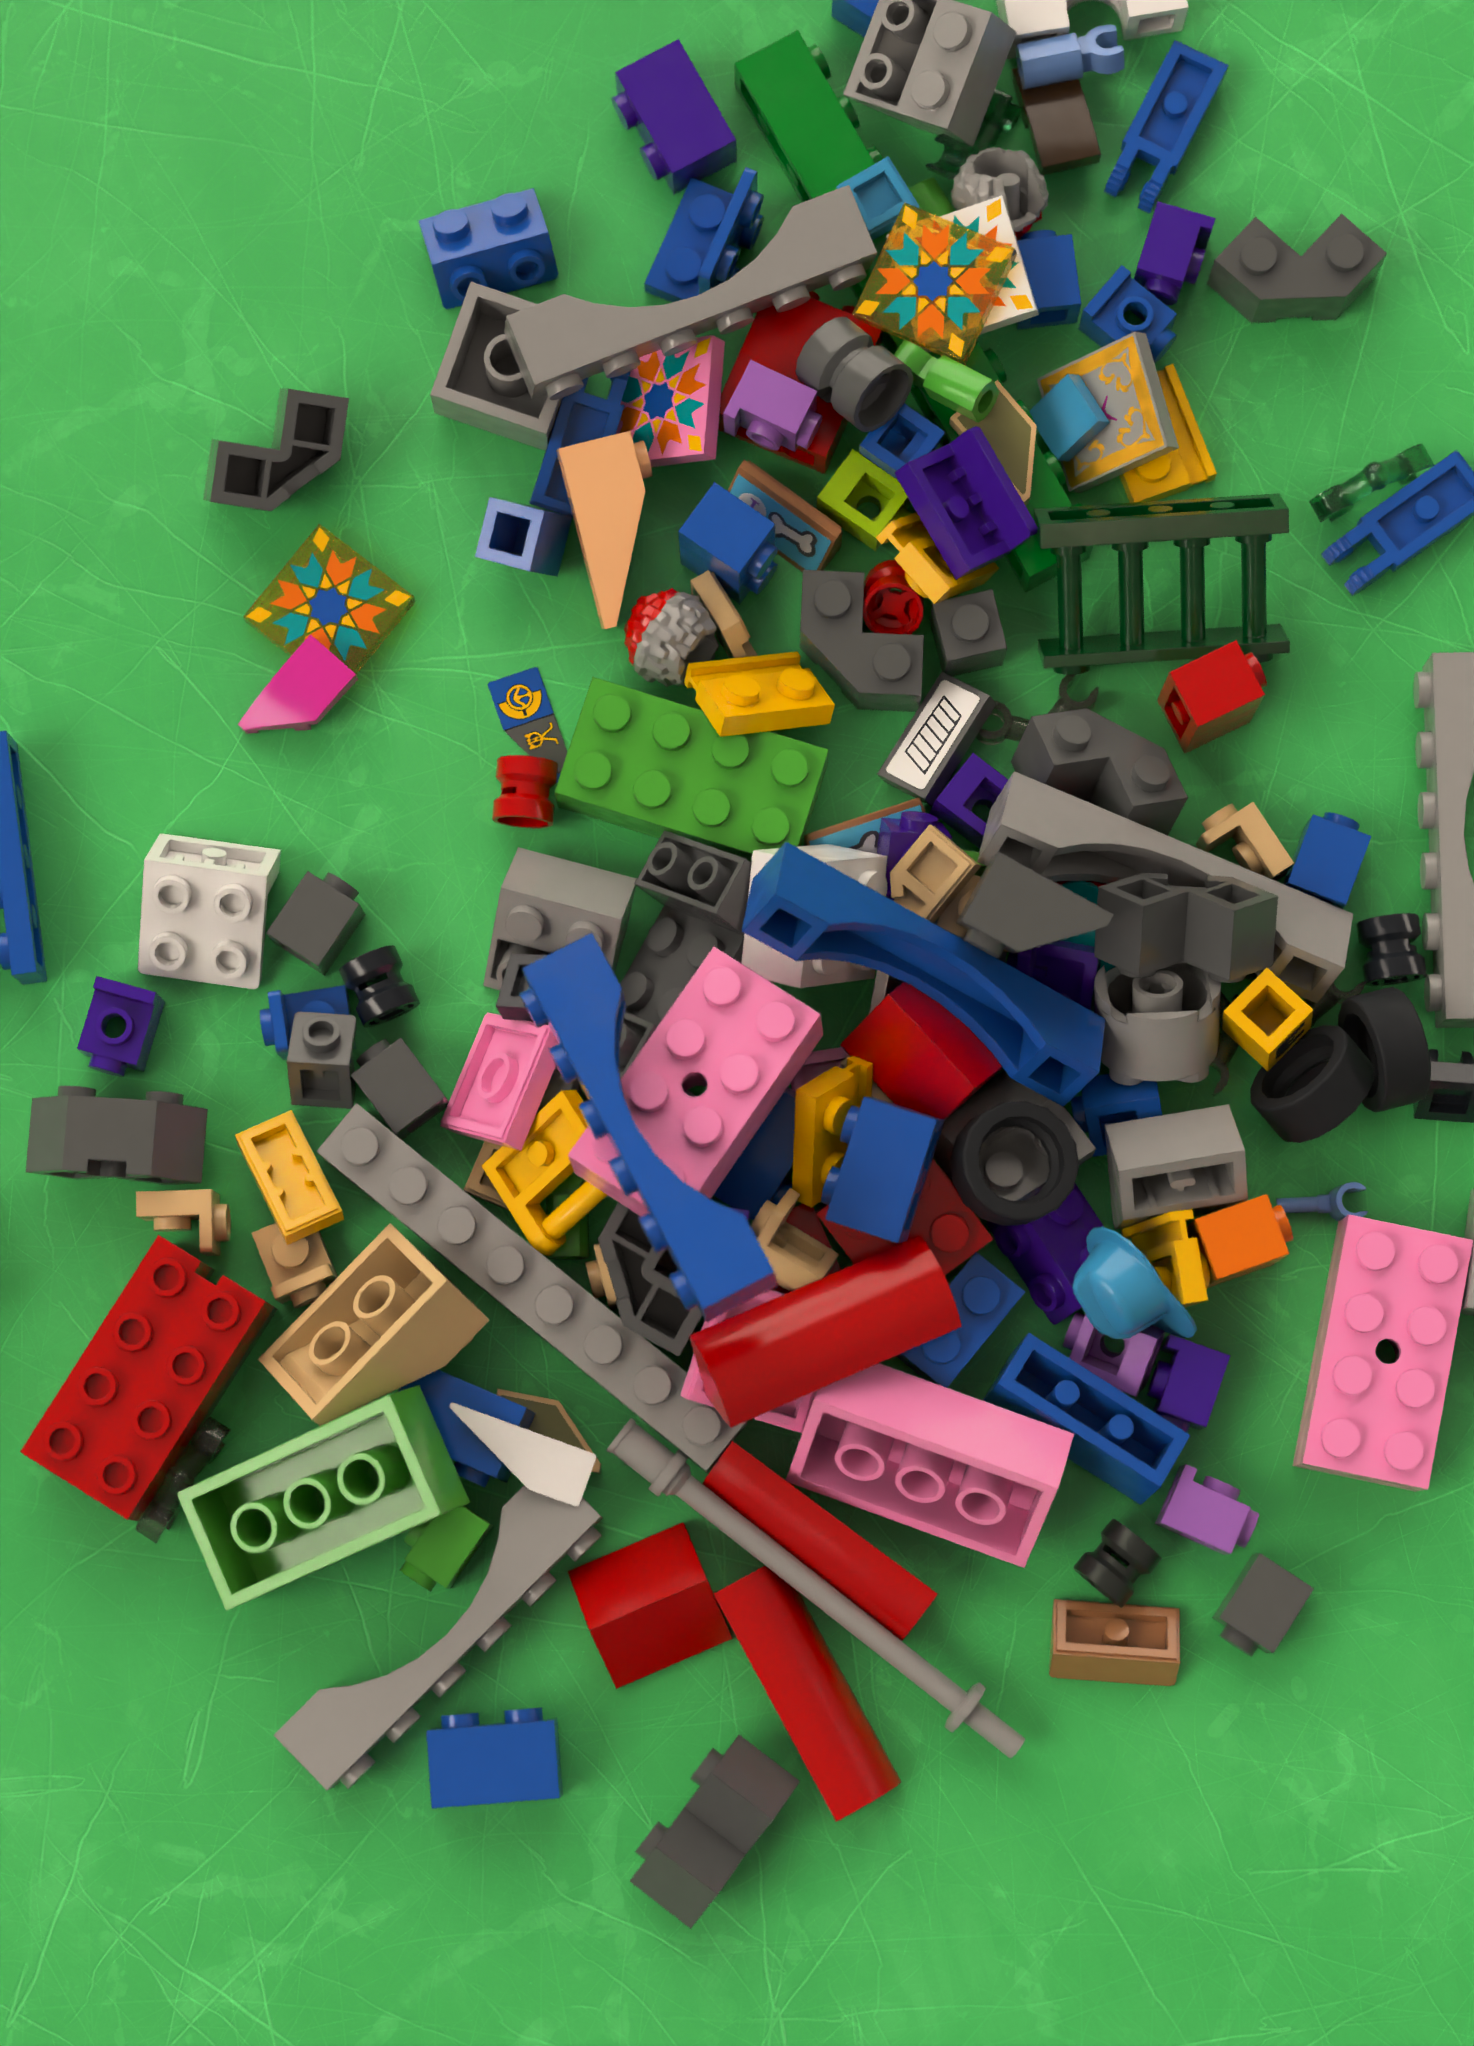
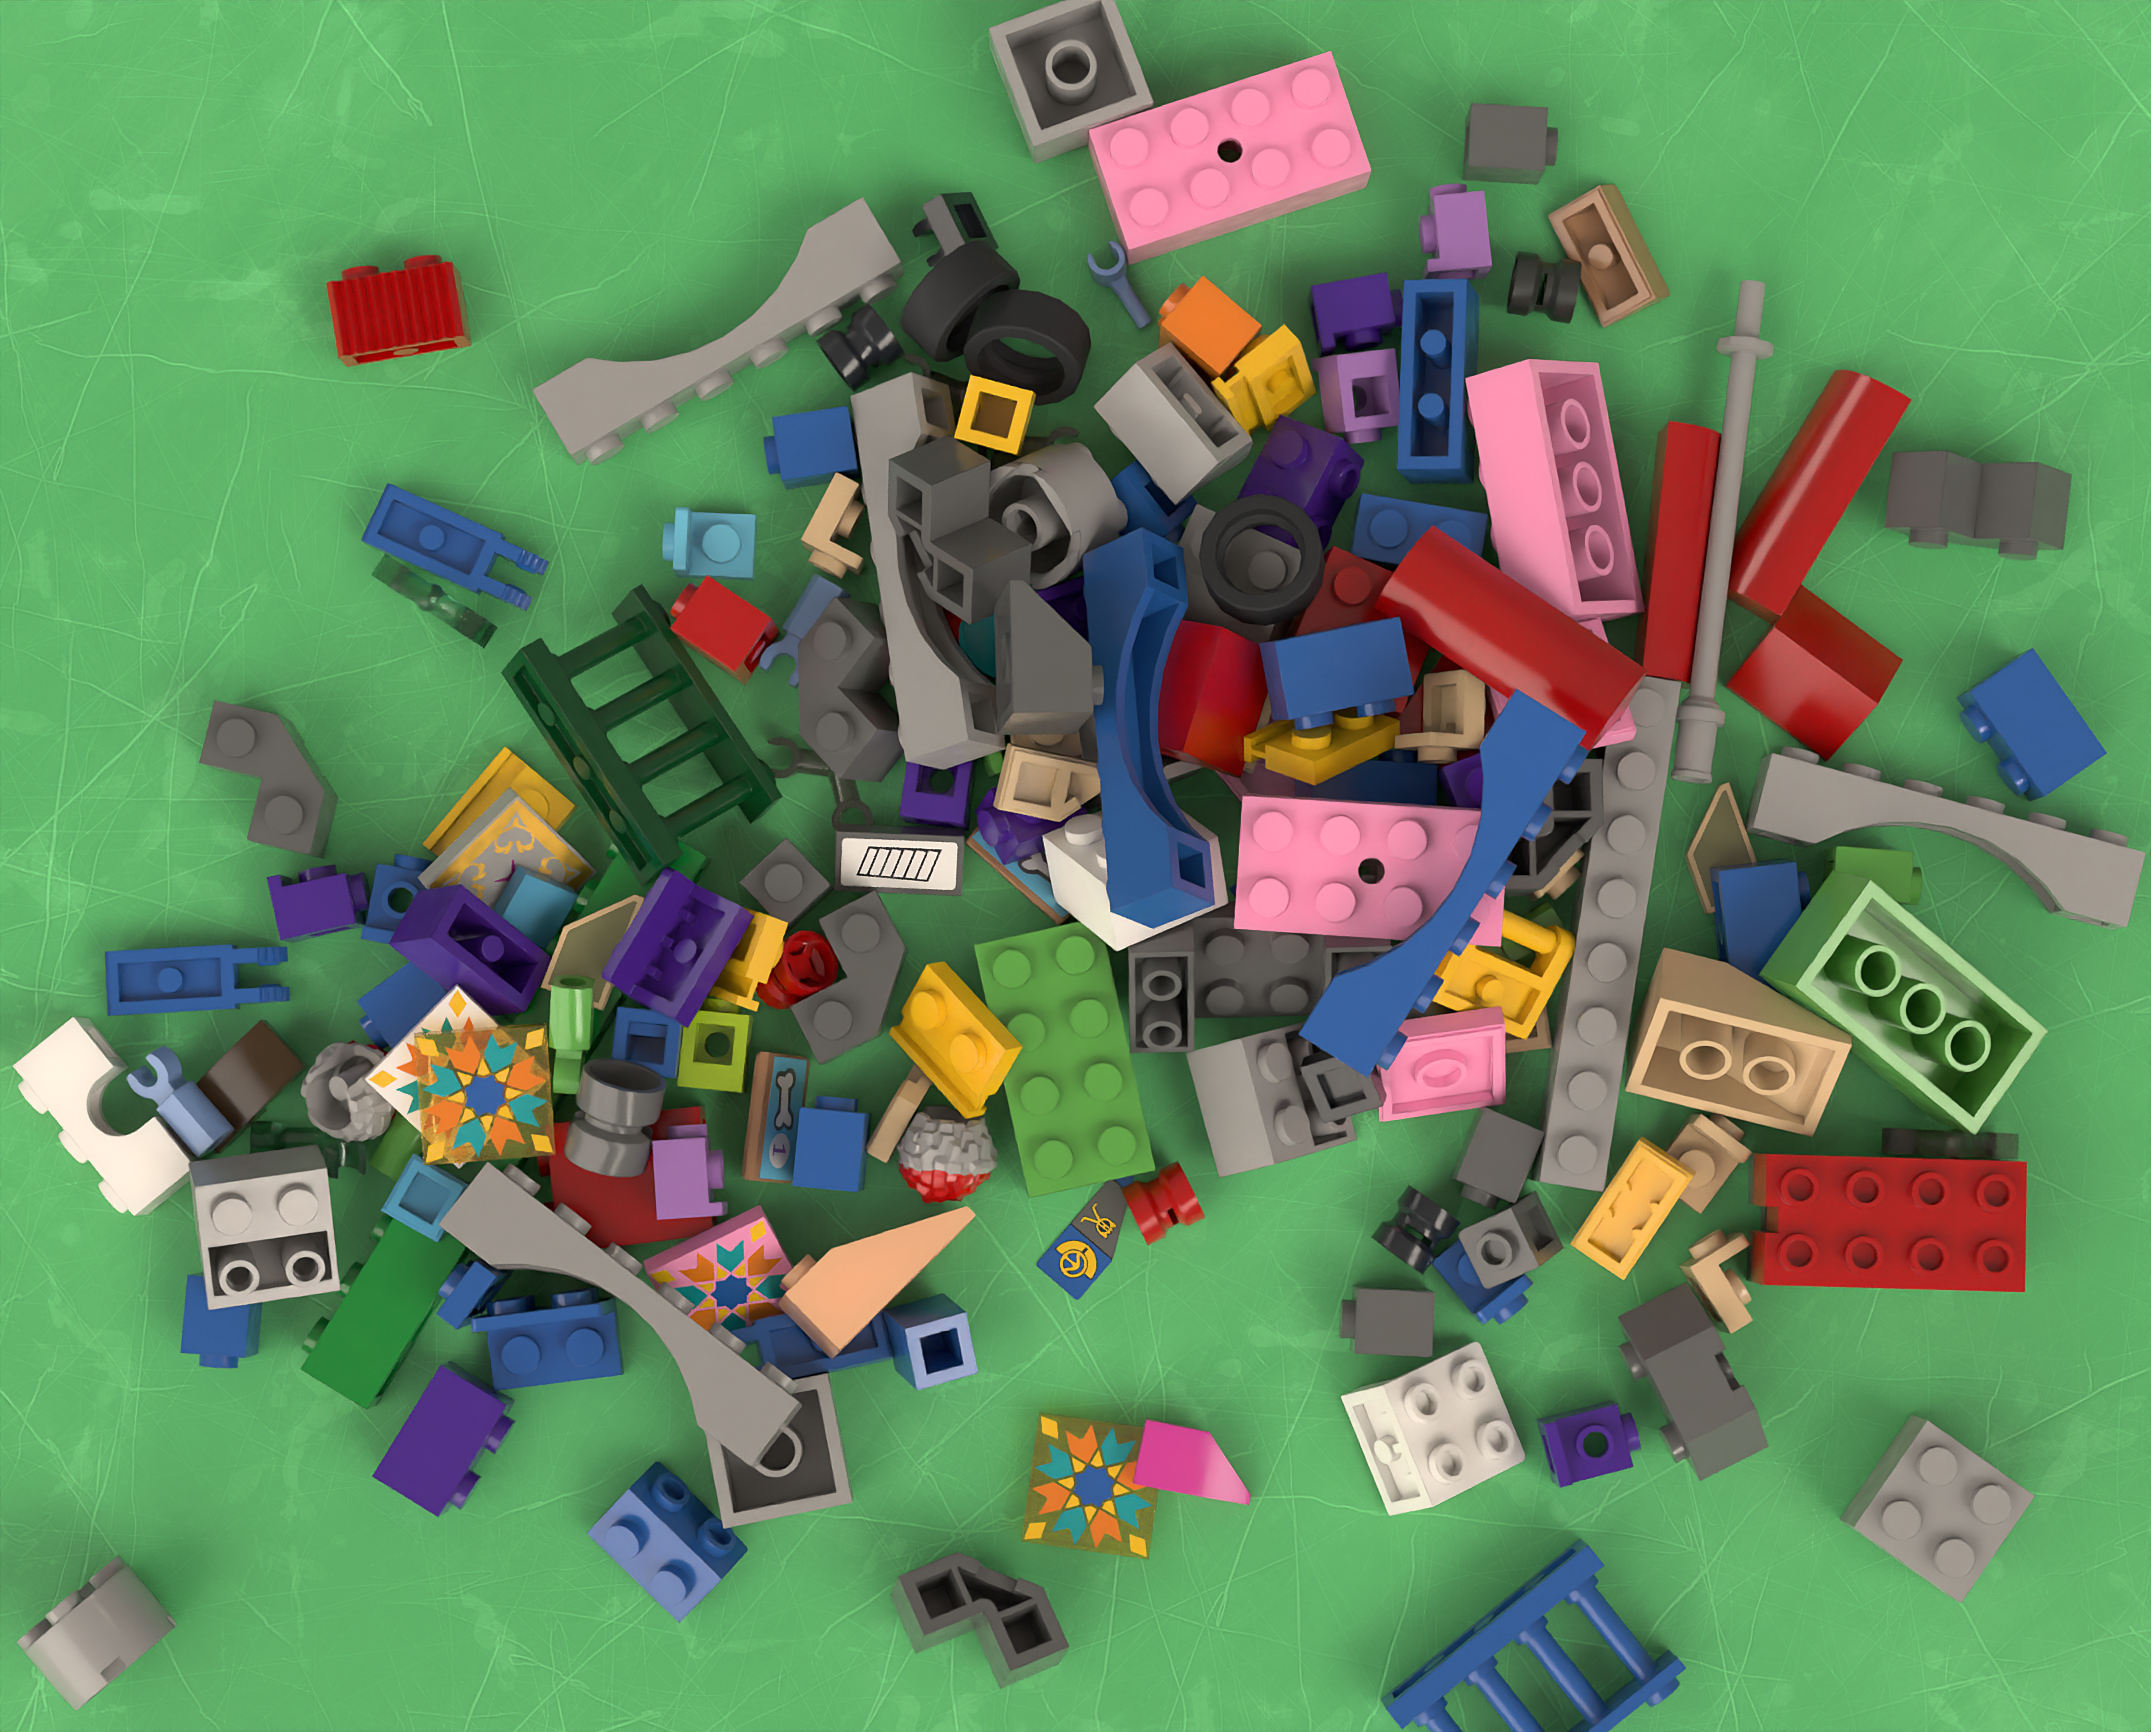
camera: 125 degrees left, 5 degrees up
white sticker [449,1403,597,1507] -> none
dark azure piece [1073,1227,1197,1339] -> none
none -> dark purple brick [388,884,552,1016]
none -> blue plate [436,1259,514,1330]
none -> medium azure bracket [662,507,757,581]
none -> medium blue bar [759,574,851,689]

